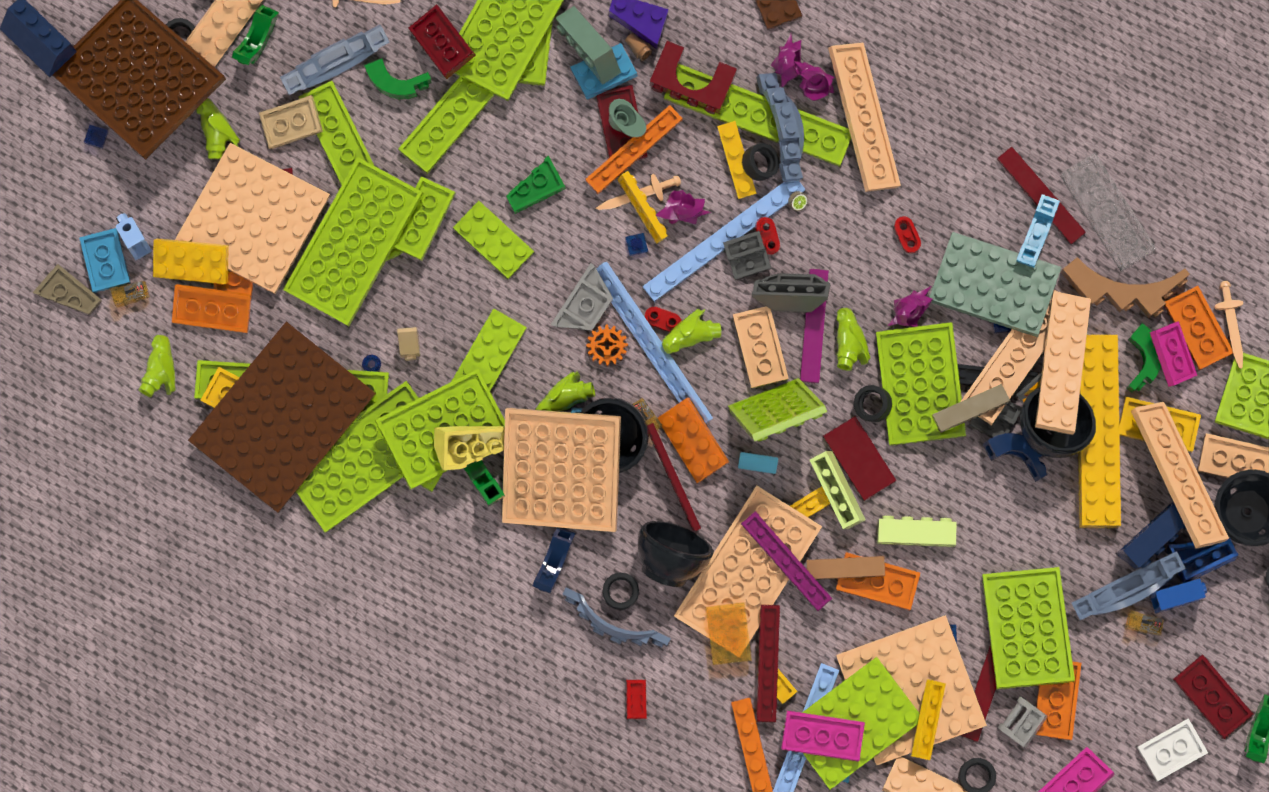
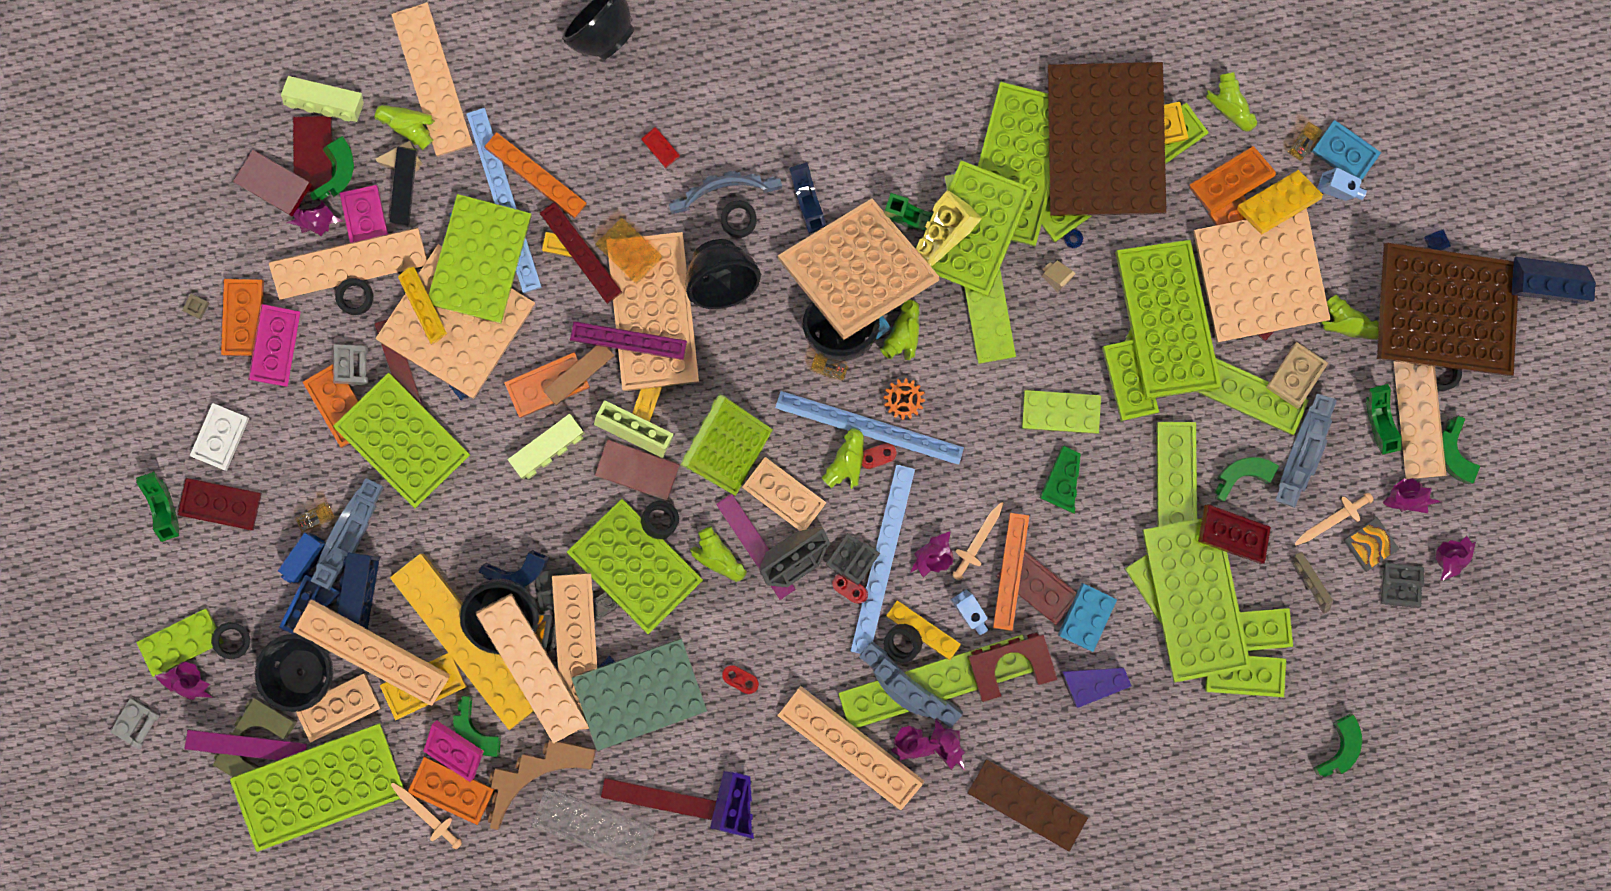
camera: 145 degrees right, 5 degrees up
dark tan wing [33,264,102,315] -> none
light grey wing [551,263,614,331] -> none
sand green wedge [555,6,621,85] -> none
sand green piece [609,99,646,138] -> none
yellow plate [617,171,668,244] -> none
medium nougat cone [625,33,652,61] -> none
clear blue plate [625,233,648,256] -> none
dark red tile [648,423,701,531] -> none
orange plate [657,397,729,483] -> none
medium azure slope [738,452,779,474] -> none
dark pink tile [781,711,865,762] -> none
tile [788,191,808,211] -> none
magenta hair [888,286,933,327] -> none
dark tan tile [932,384,1010,433] -> none
slope [1016,195,1060,268] -> none
none -> dark purple wedge [710,771,754,839]
none -> light blue torso [951,589,989,635]

